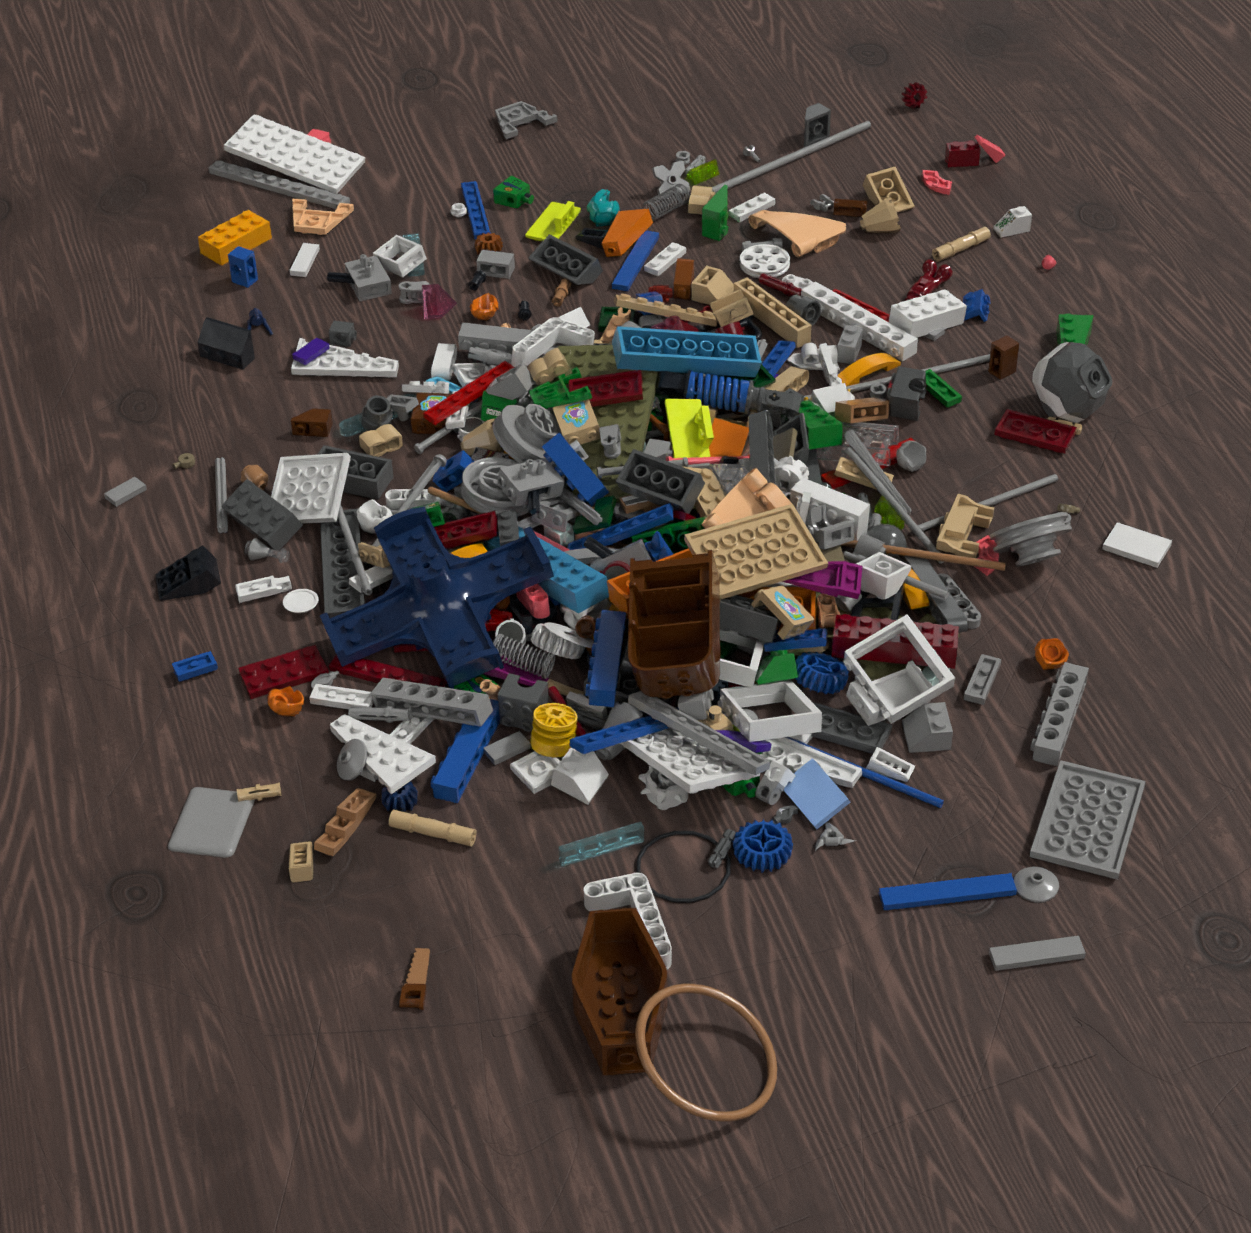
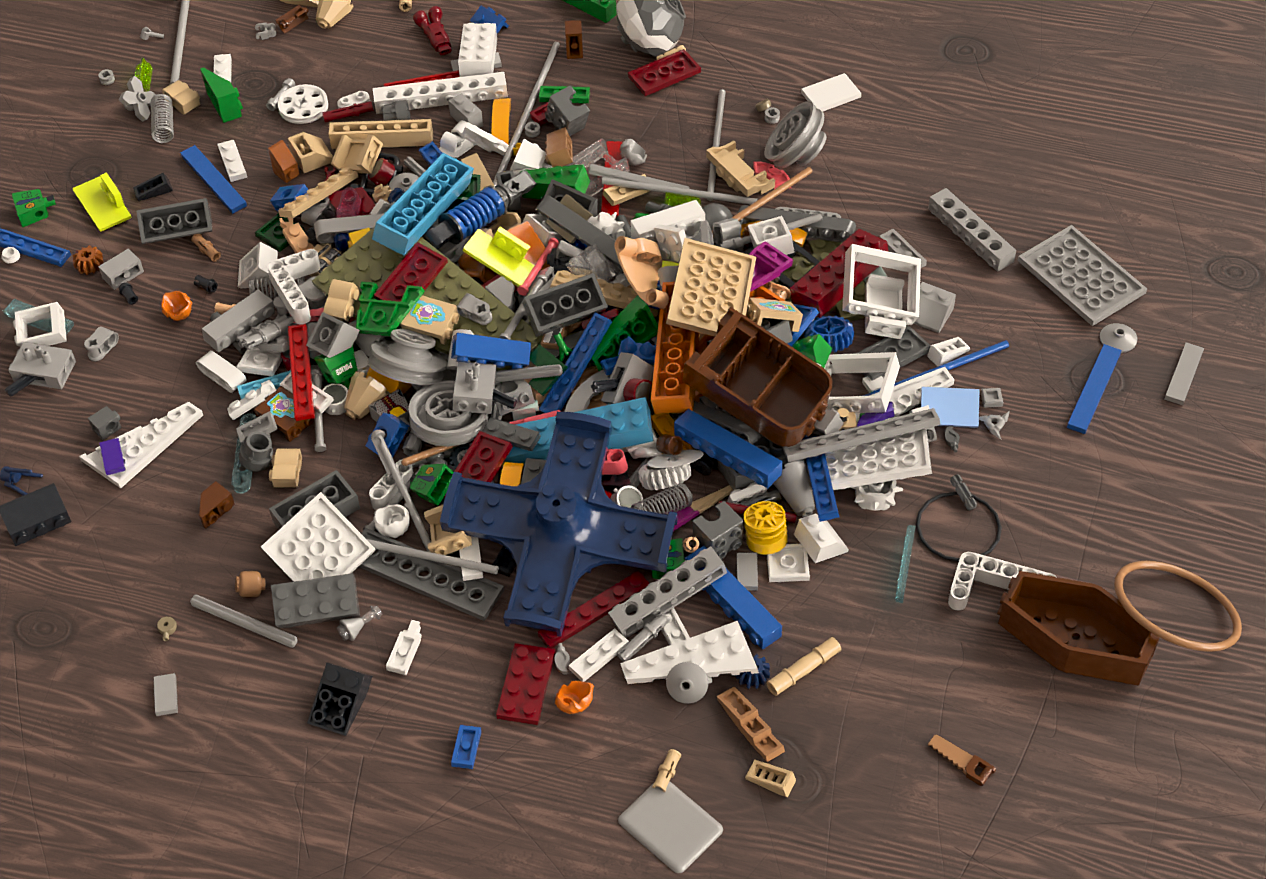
camera: 55 degrees left, 10 degrees up
white piece [283,589,318,613] -> none
clear pink slope [422,284,457,320] -> none
teal helmet [587,189,620,226] -> none
orange slope [602,208,653,257] -> none
clear red brick [648,285,673,302] -> none
light grey axle [685,155,705,176] -> none
blue gear [733,818,793,873] -> none
light nougat panel [748,210,846,257] -> none
orange hair [1034,638,1069,670] -> none
none -> green bar [554,333,573,362]
none -> light grey tile [981,388,1004,408]

